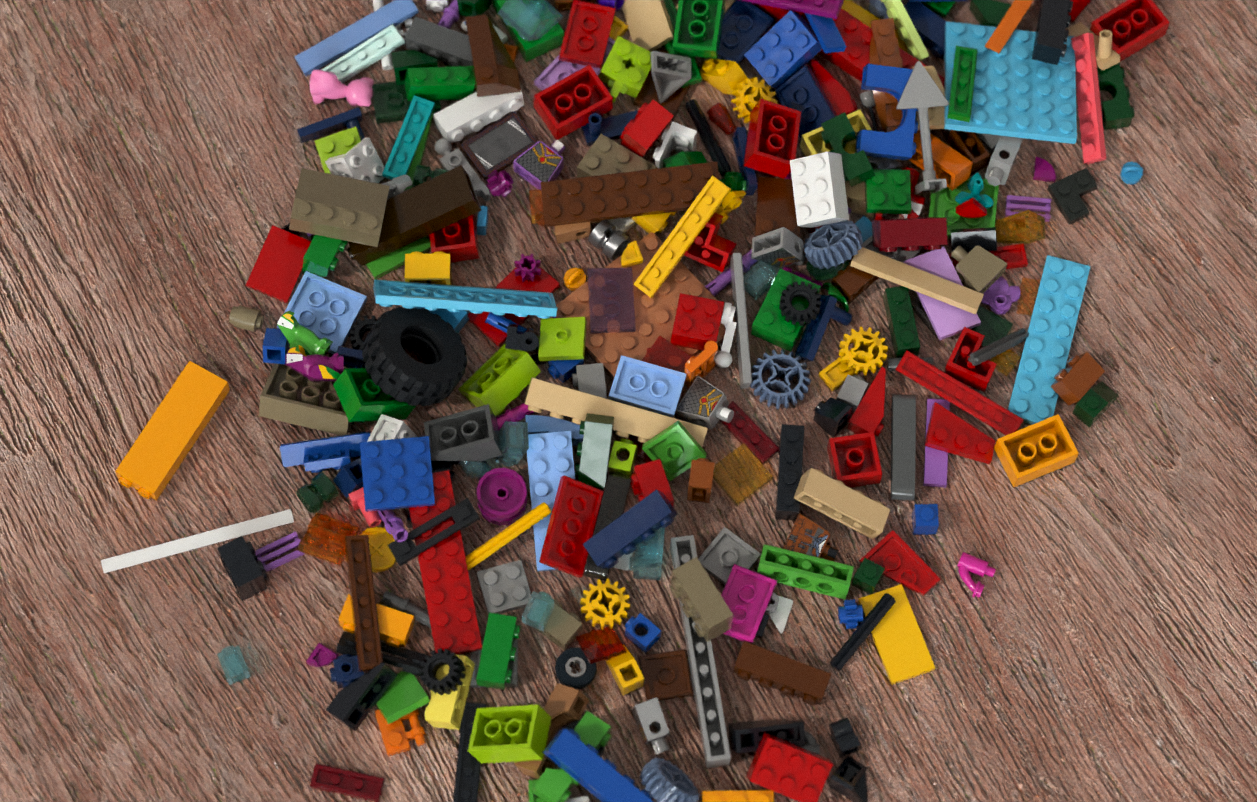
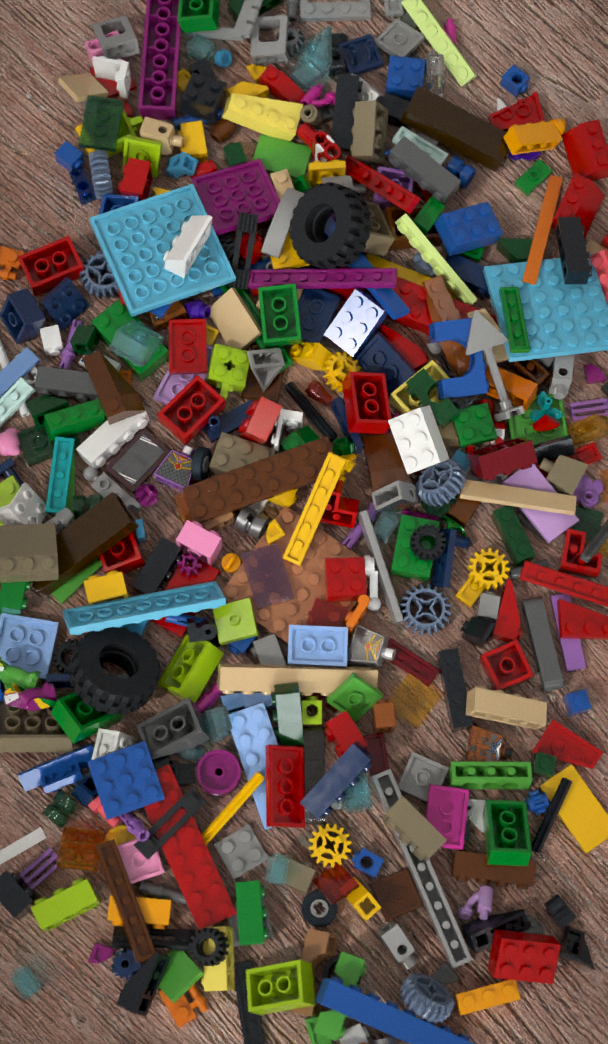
camera: 15 degrees left, 5 degrees up
none -> lime brick [31,877,101,932]
none -> bright pink tile [117,839,165,884]
none -> black brick [132,537,183,595]
none -> black tile [174,763,196,786]
none -> bright pink brick [176,520,222,566]
none -> black bush [191,446,212,481]
none -> dark red tile [363,733,389,775]
none -> dark grey tile [430,963,459,984]
none -> lavender plant [458,886,493,920]
none -> green brick [483,800,532,866]

